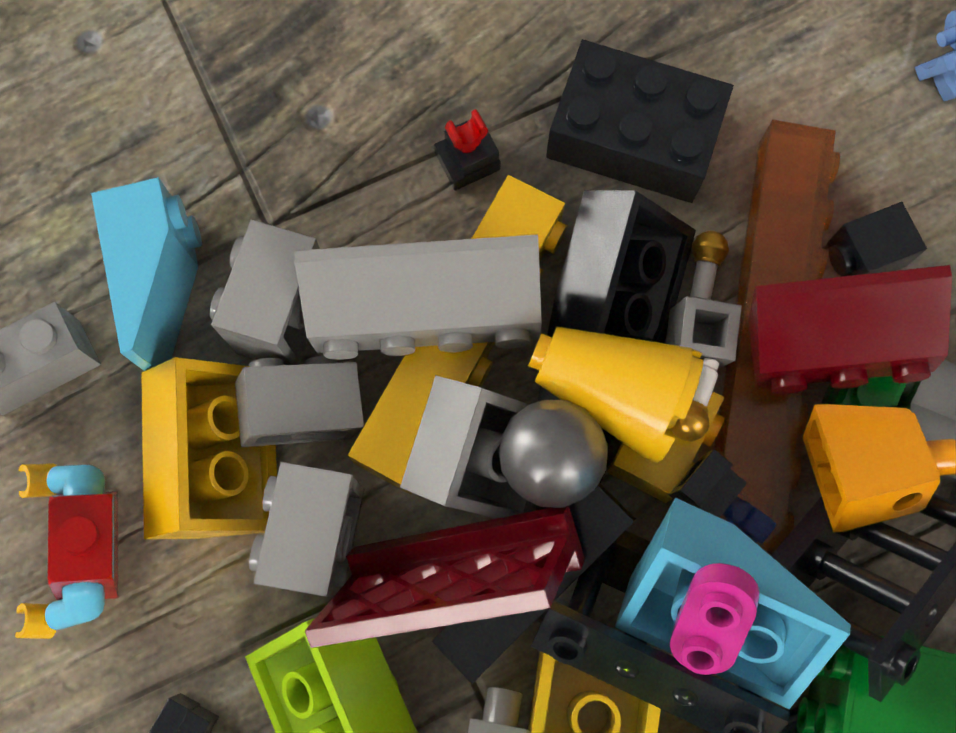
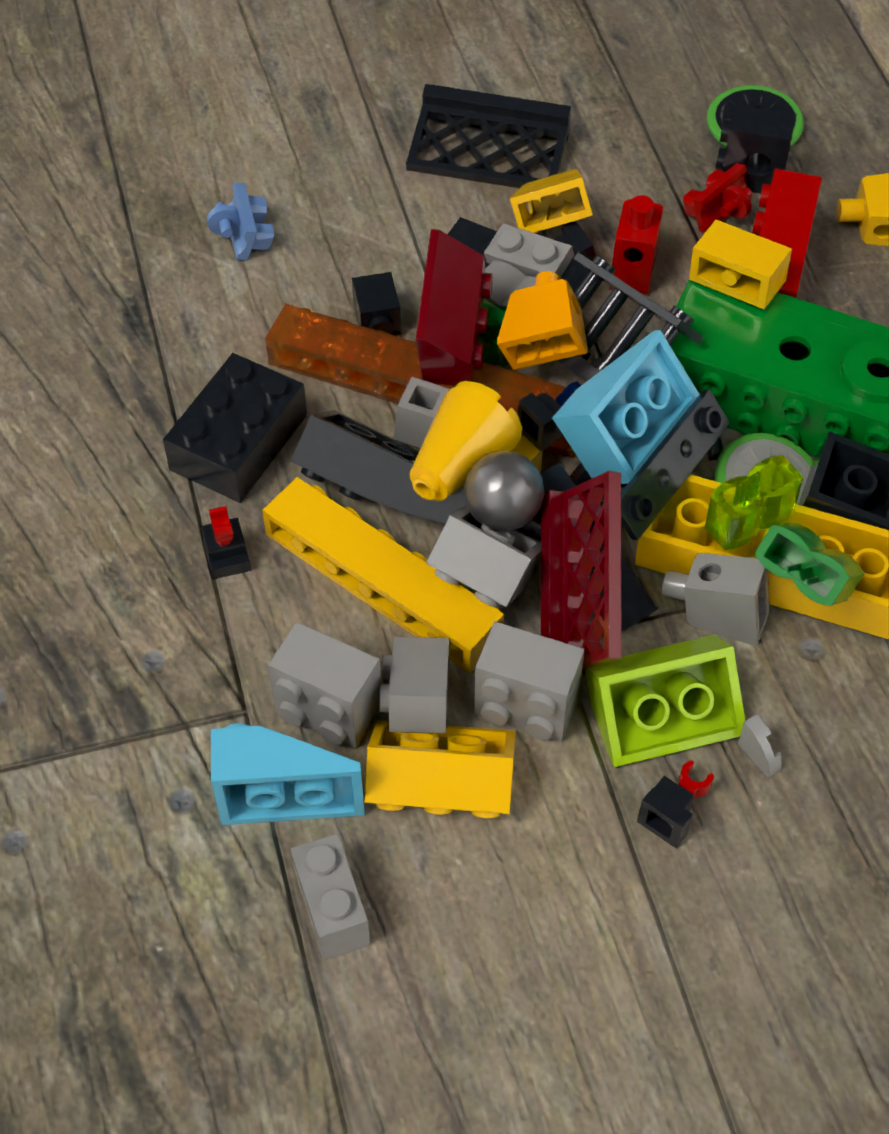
camera: 80 degrees left, 20 degrees down
torso [15,463,118,639] -> none
light grey slope [294,234,542,360] -> none
dark pink plate [670,563,760,675] -> none
piece [690,230,729,300] -> none

